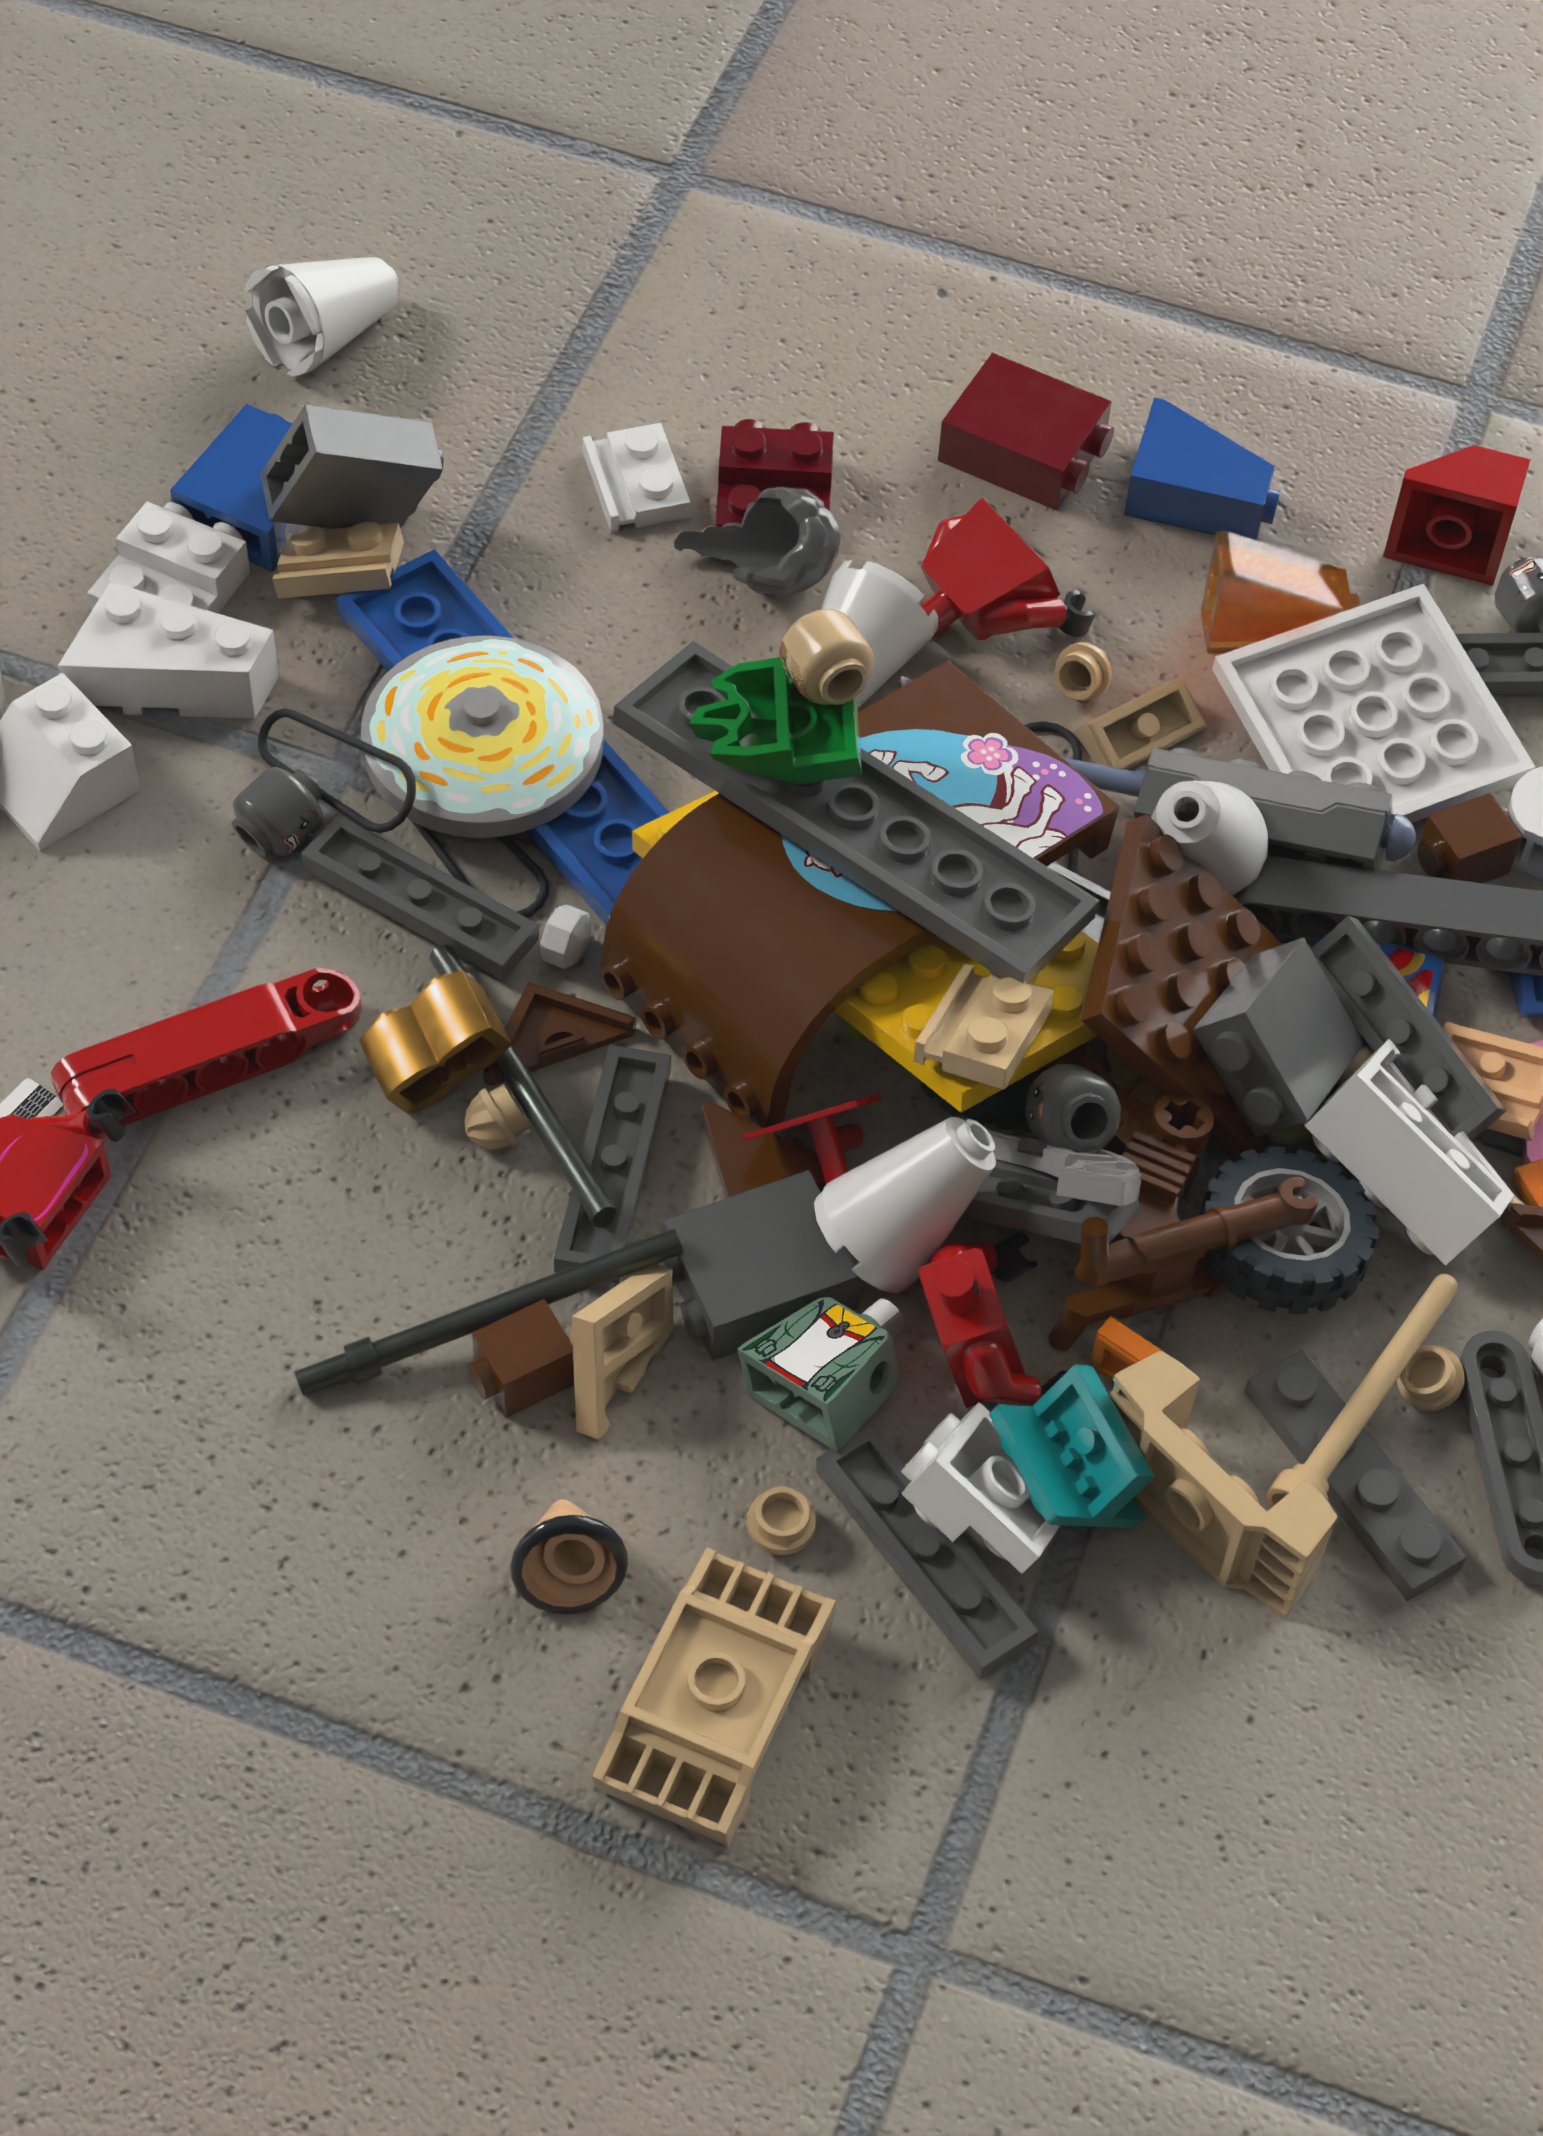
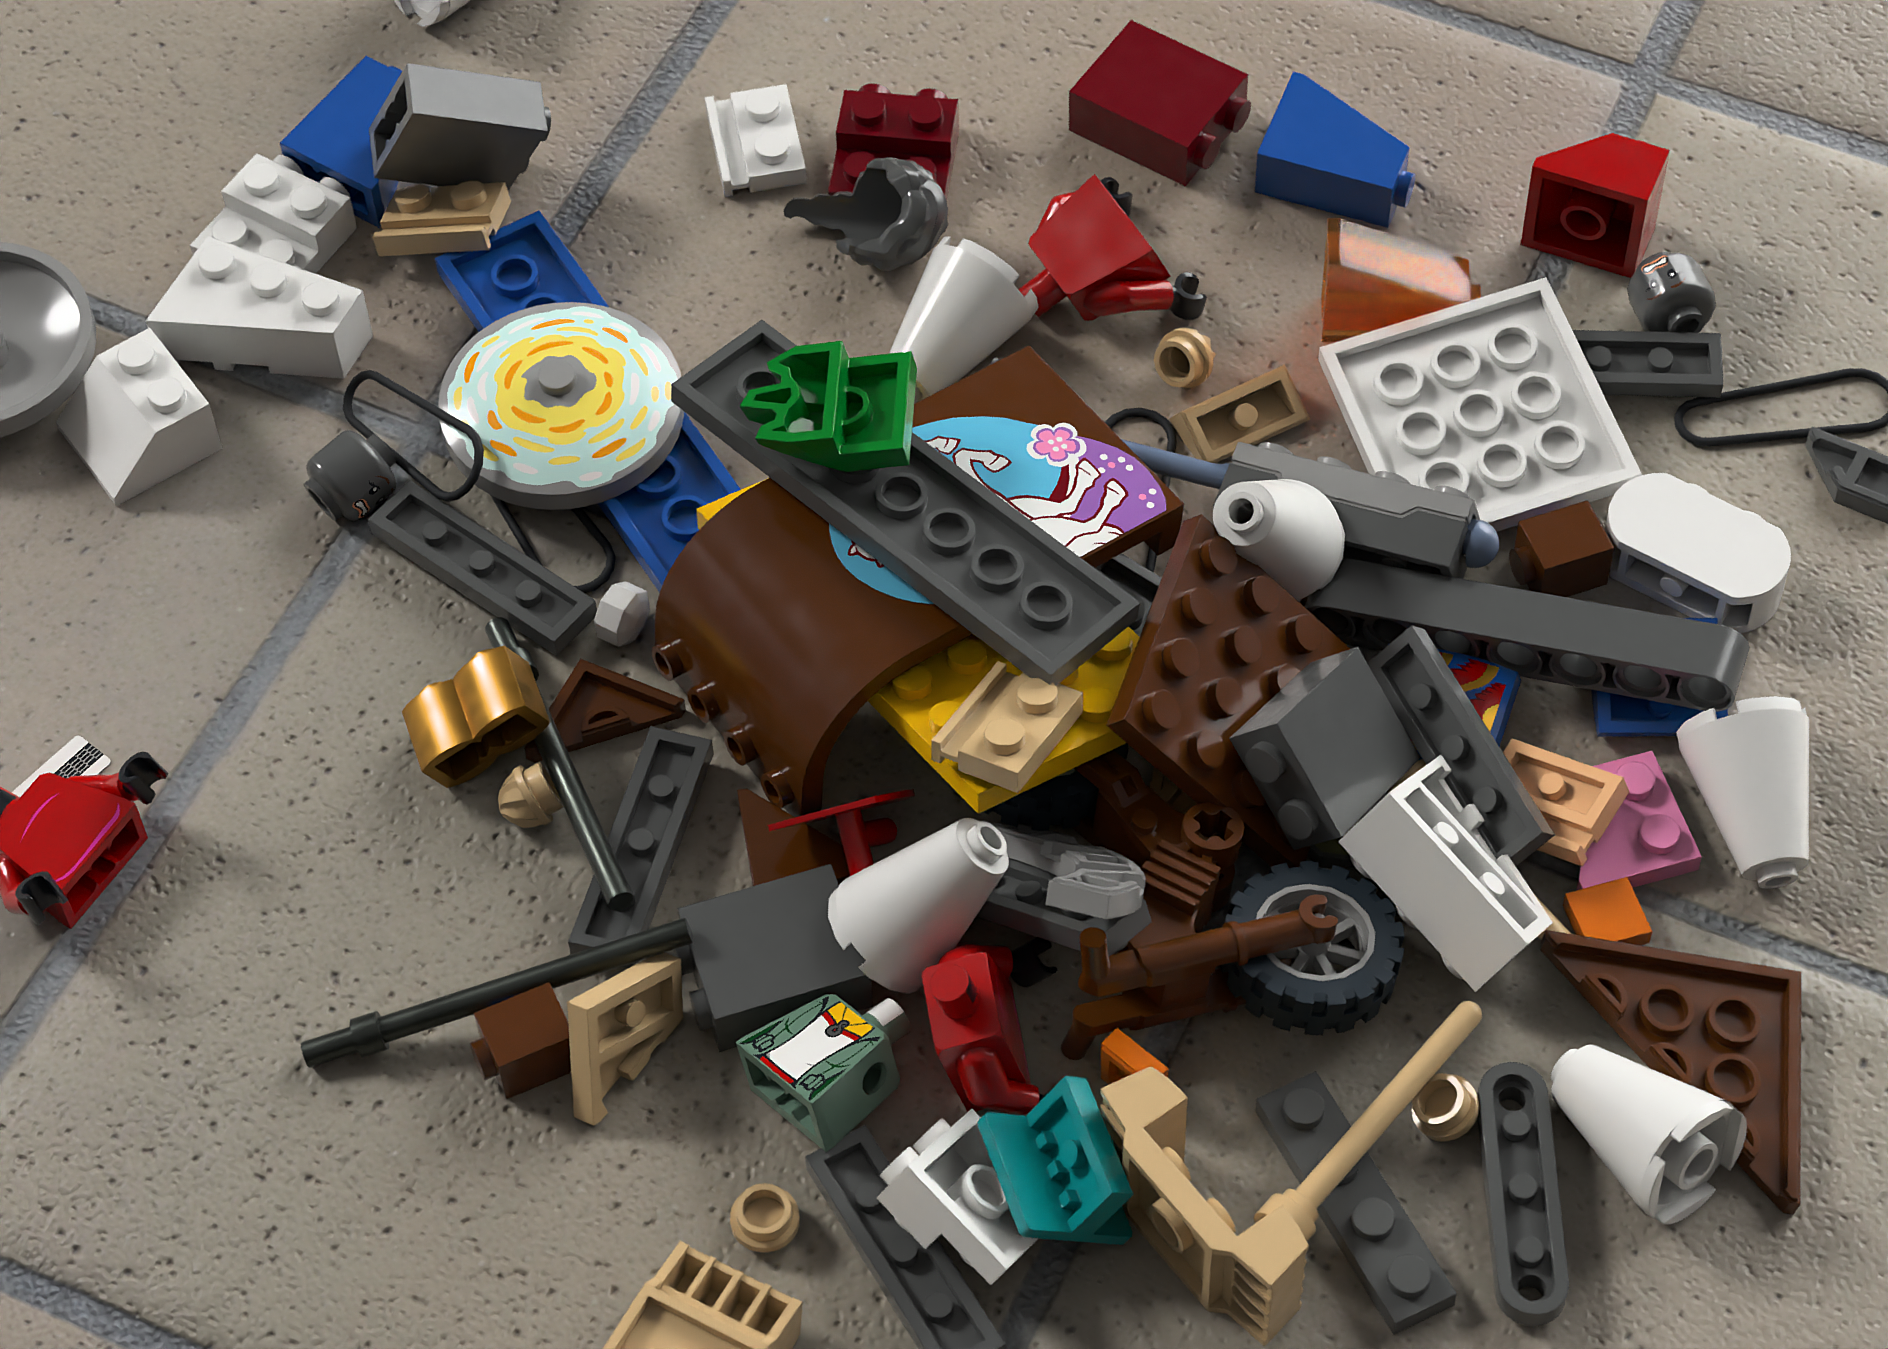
camera: 10 degrees right, 0 degrees up
red piece [50,968,362,1126] -> none
light nougat hat [510,1500,628,1614] -> none
tan head [779,609,874,705] -> none
dark grey head [1024,1064,1121,1152] -> none

